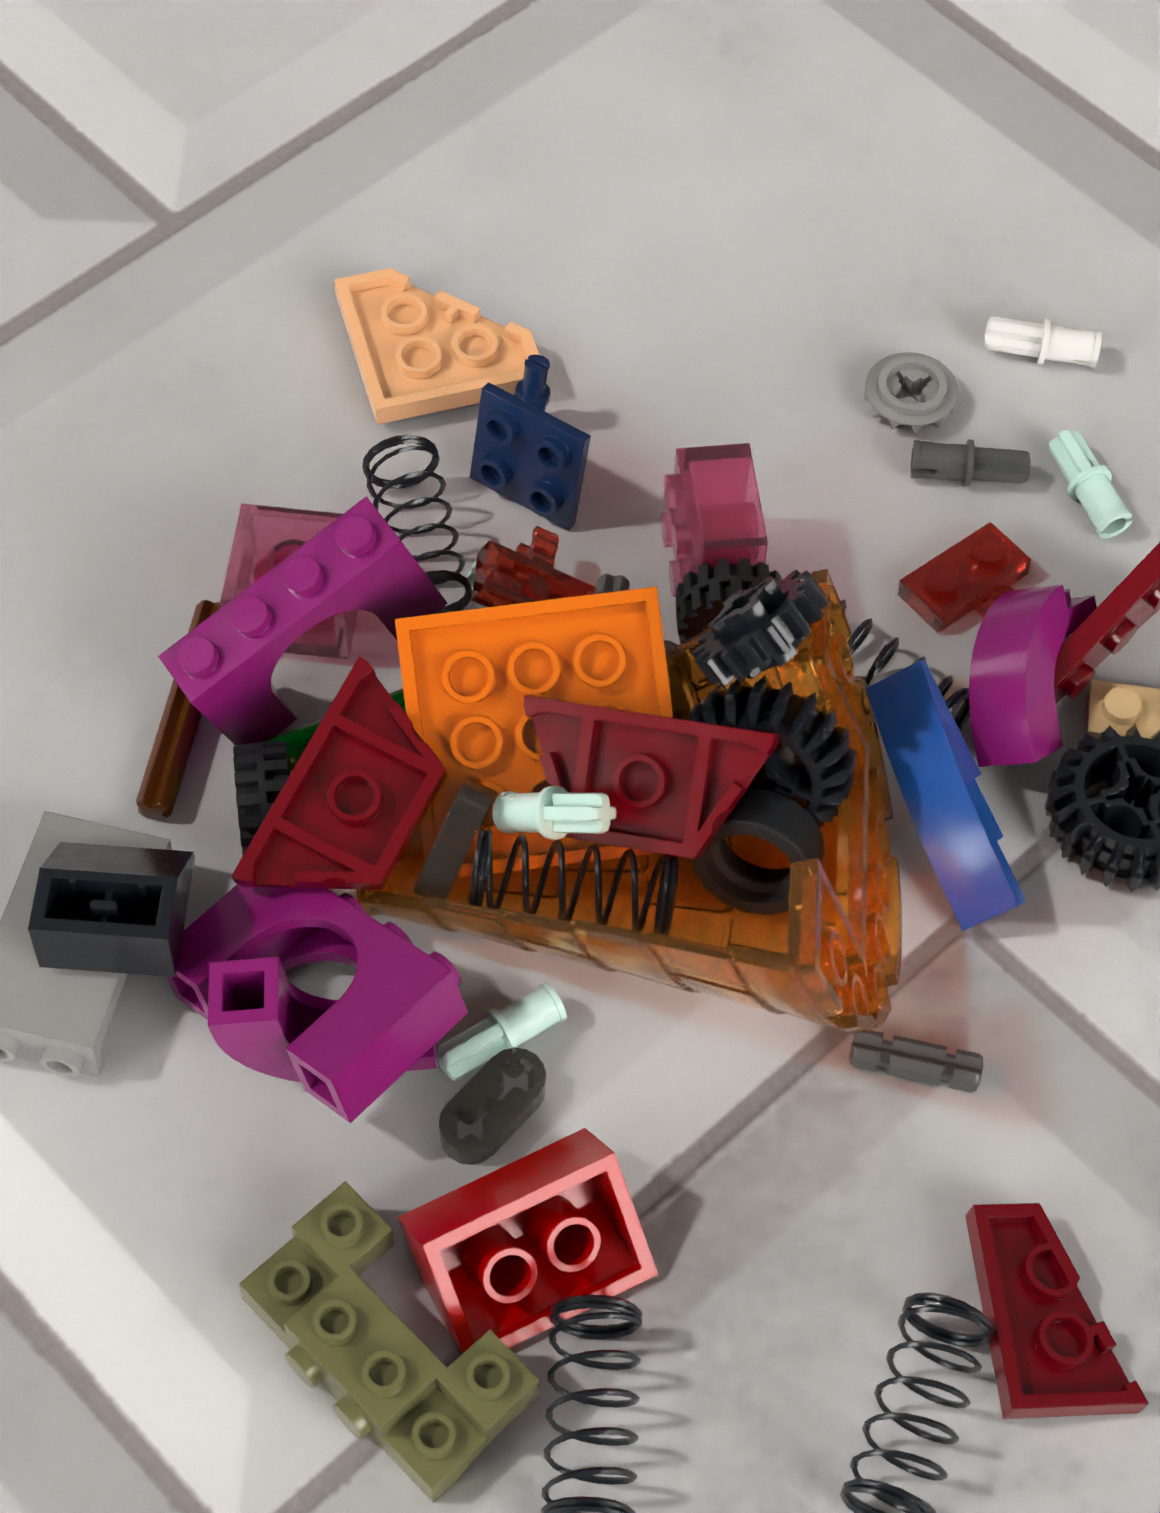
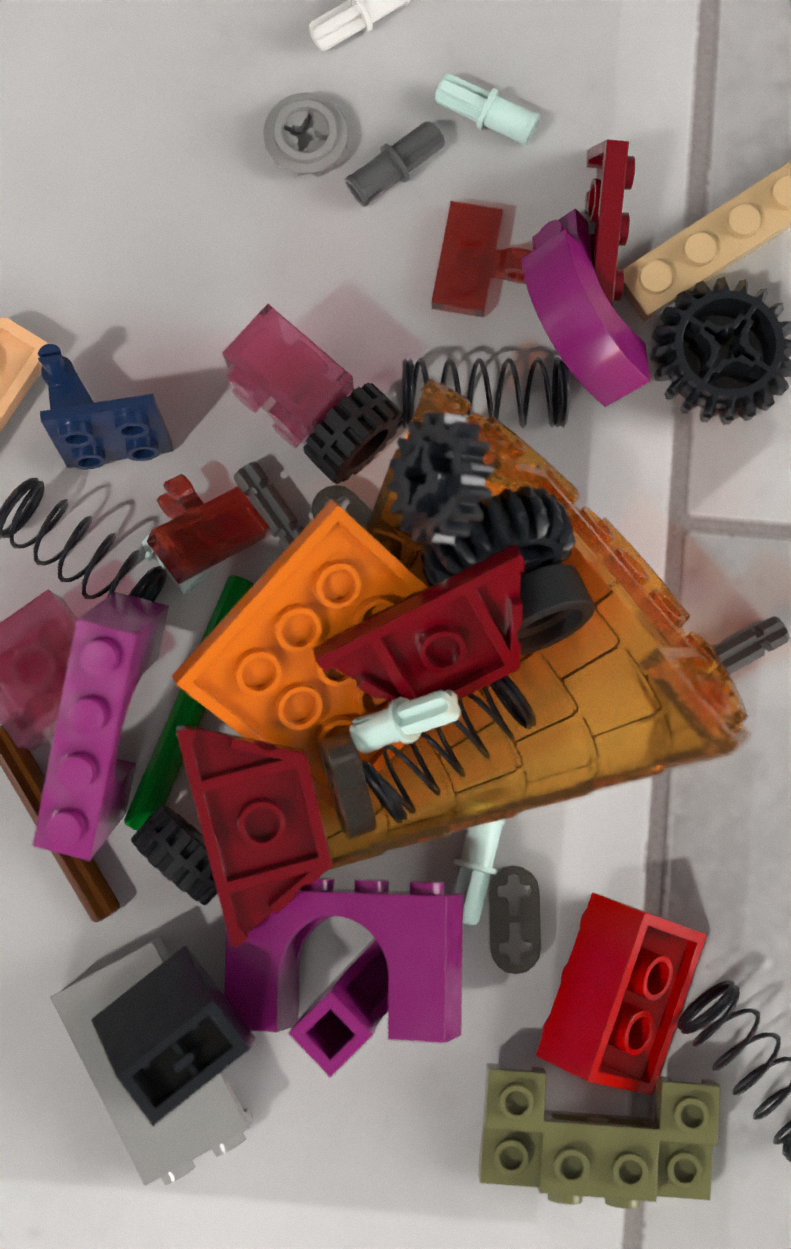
camera: 40 degrees left, 25 degrees up
blue slope [866,659,1026,931] -> none

